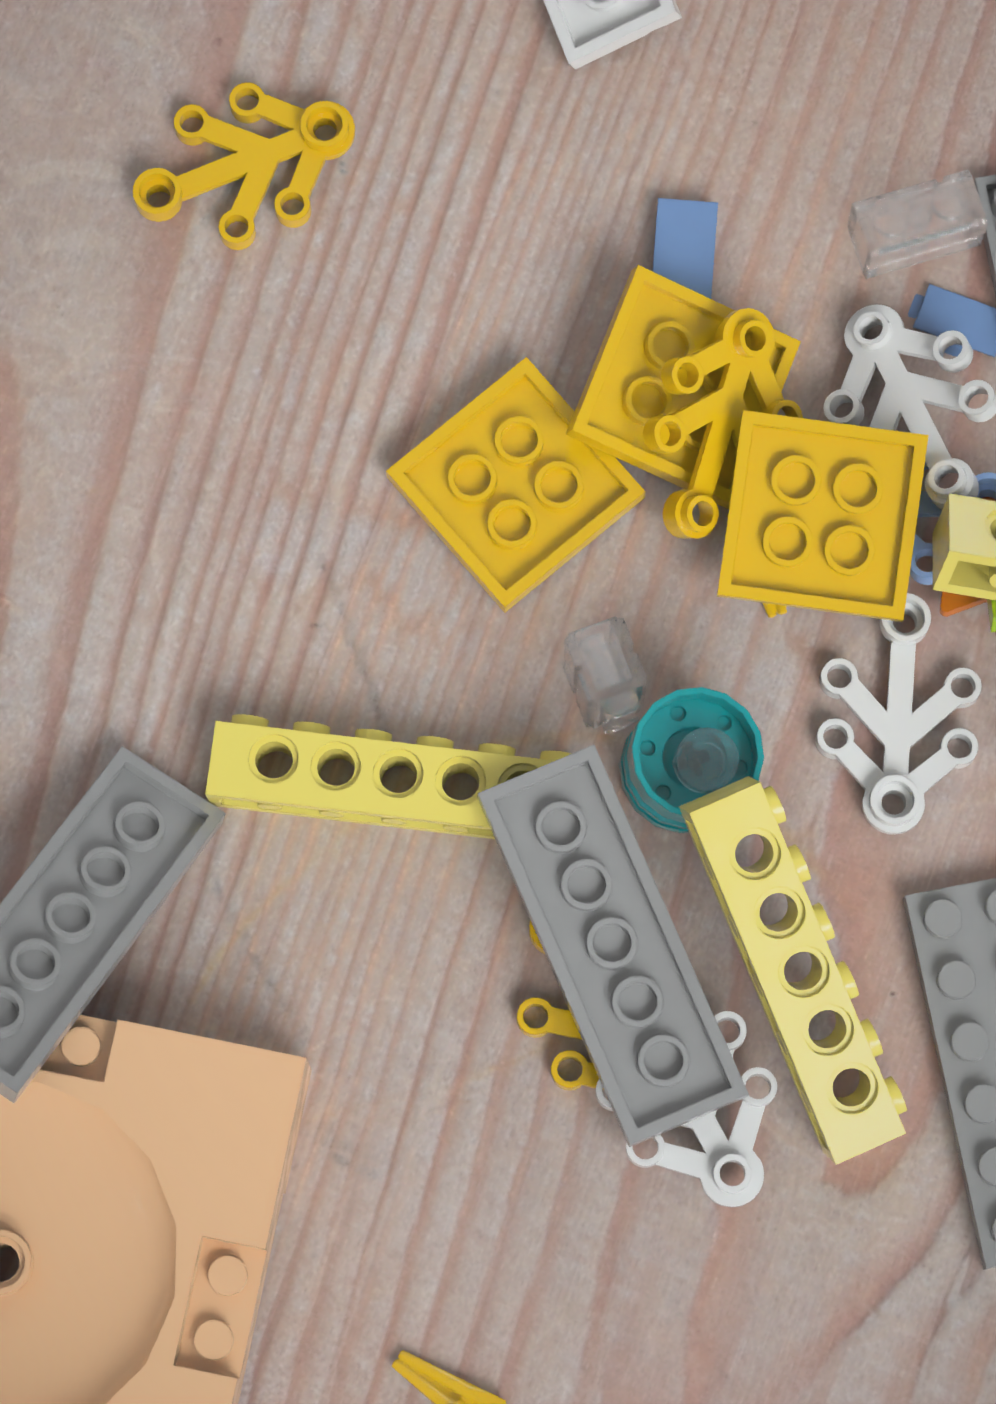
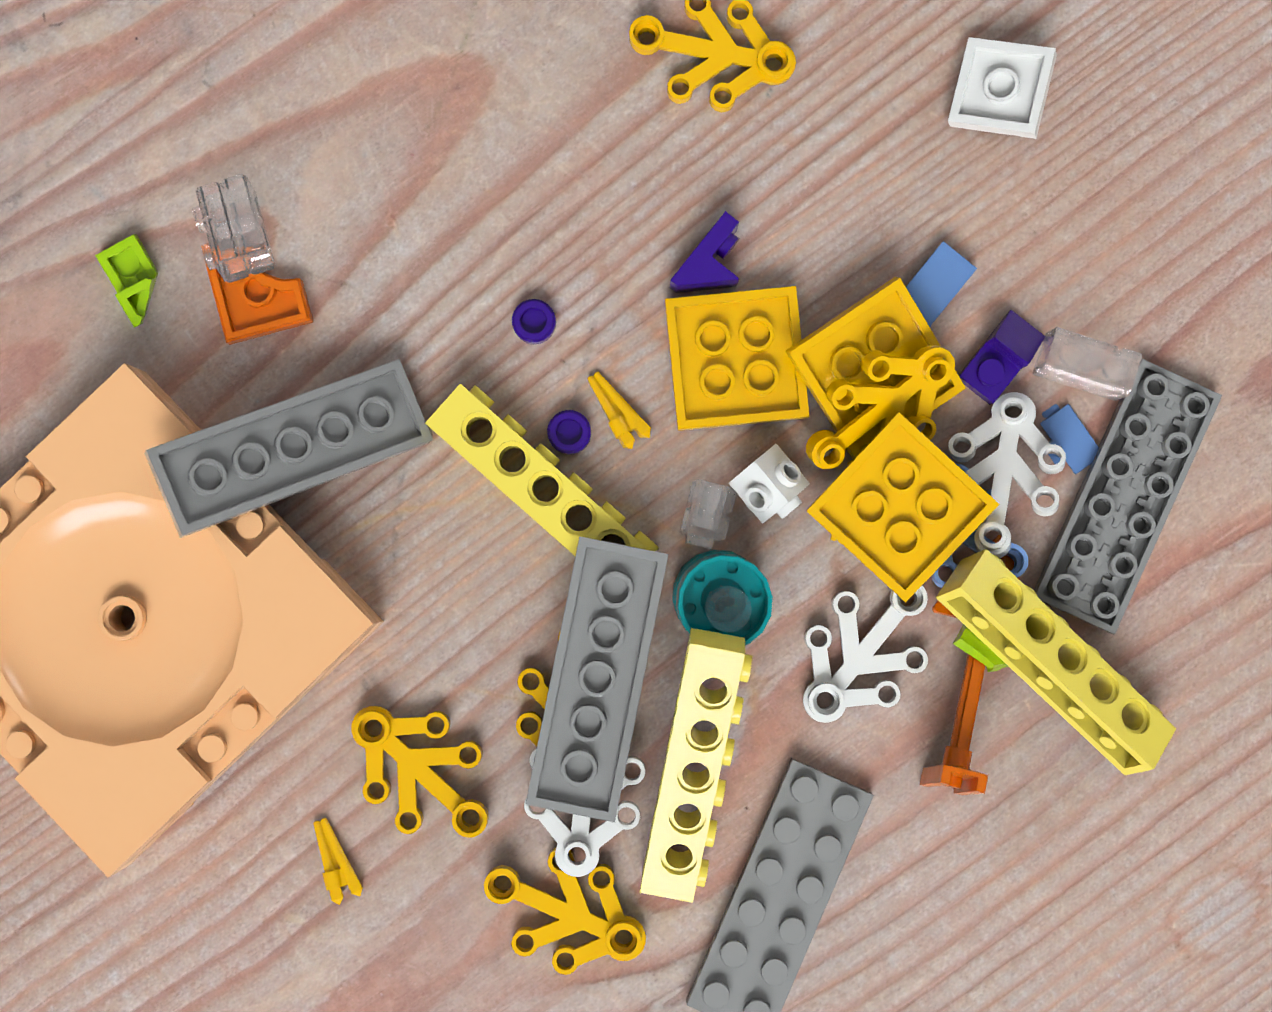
camera: 35 degrees right, 10 degrees up
none -> yellow plant [351,706,489,838]
none -> yellow plant [484,847,646,975]
none -> dark purple tile [512,299,556,344]
none -> dark purple tile [547,410,591,455]
none -> yellow piece [587,371,651,449]
none -> dark purple slope [670,211,739,293]
none -> white brick [728,444,810,524]
none -> dark purple slope [959,310,1045,405]

